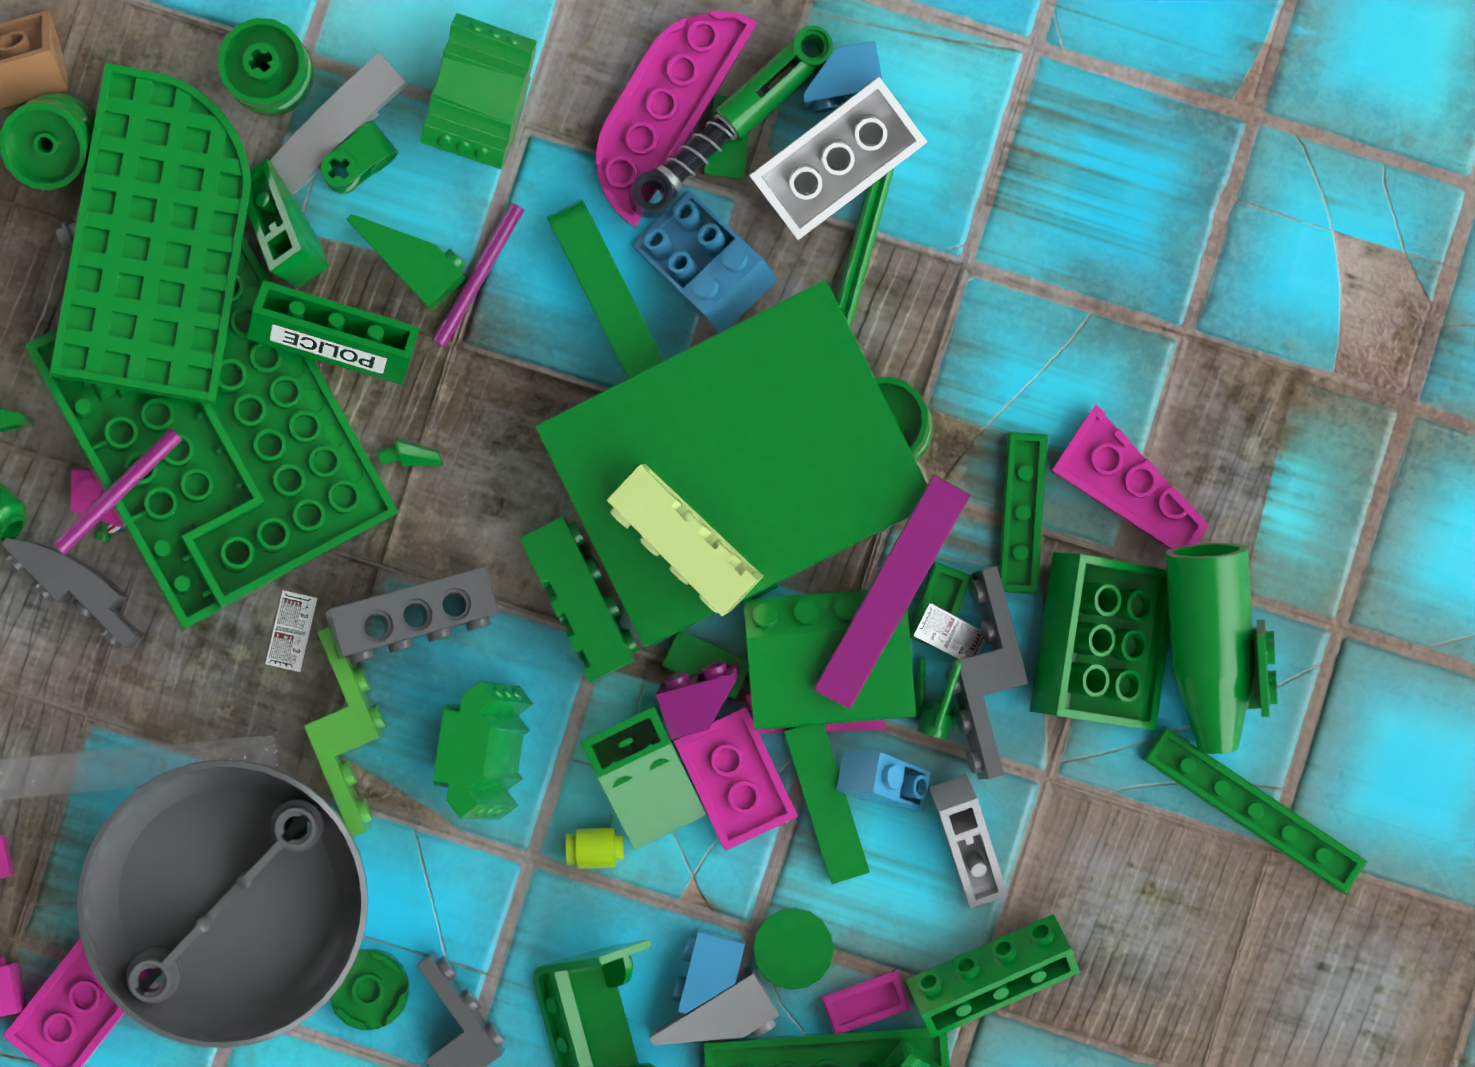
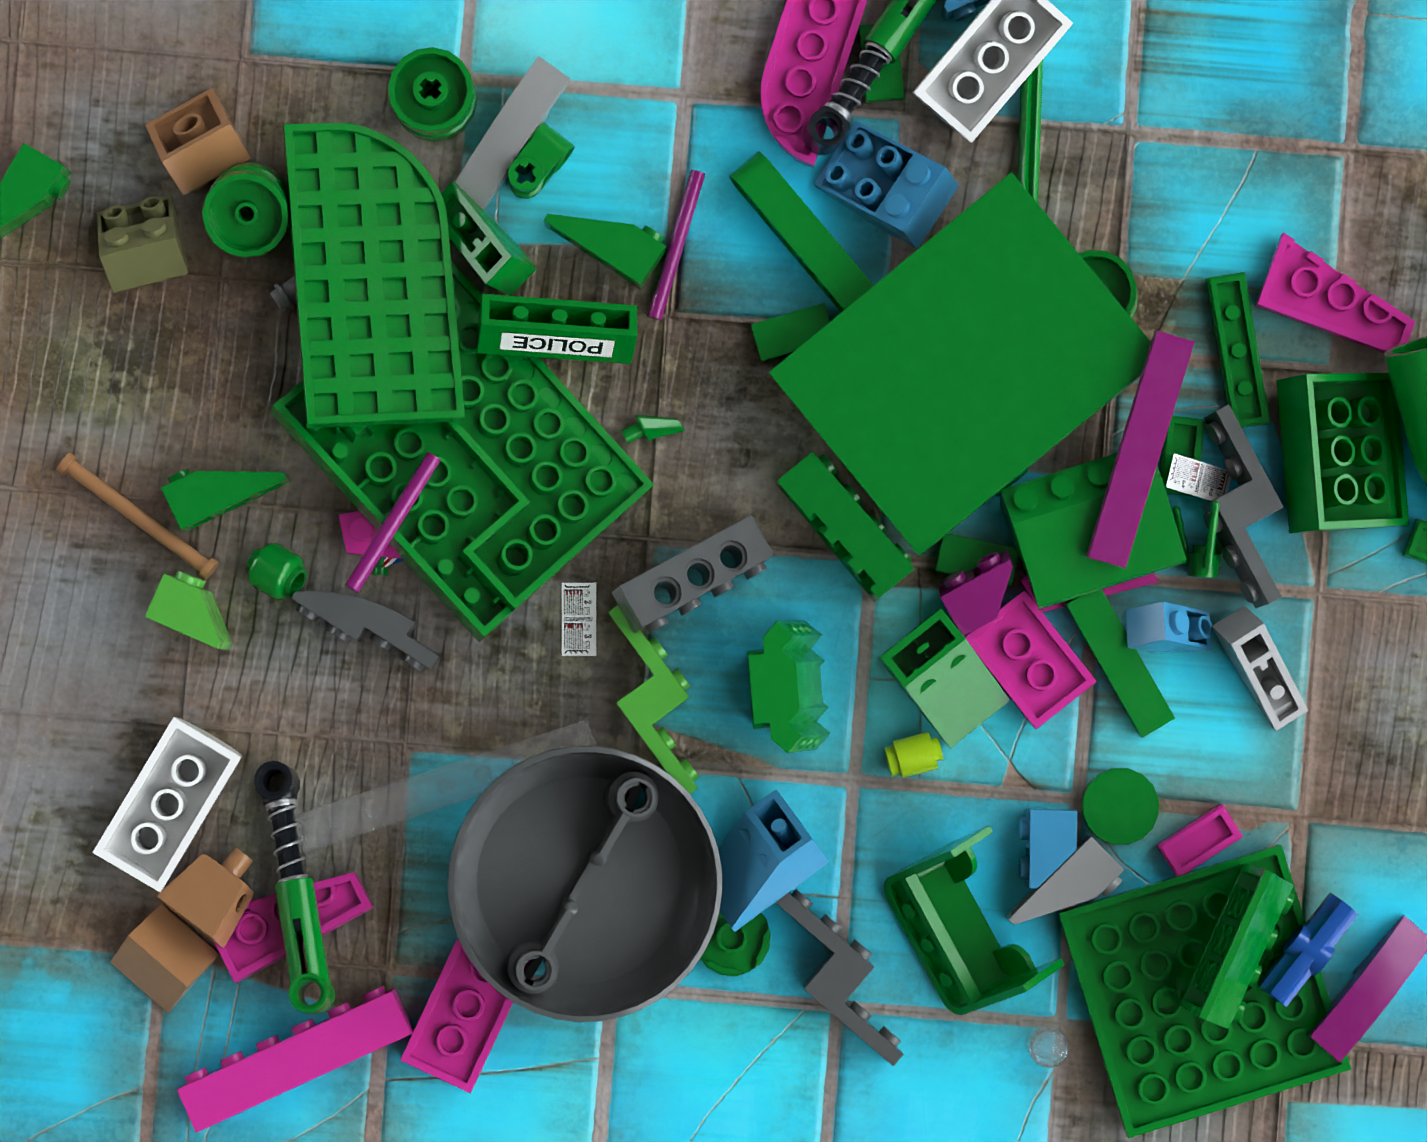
camera: 25 degrees left, 0 degrees up
green slope [421,13,537,170] -> none
yellowish green wedge [607,464,764,617] -> none
green brick [905,914,1080,1039] -> none
none -> dark azure slope [718,789,830,932]
none -> green tile [750,303,830,363]

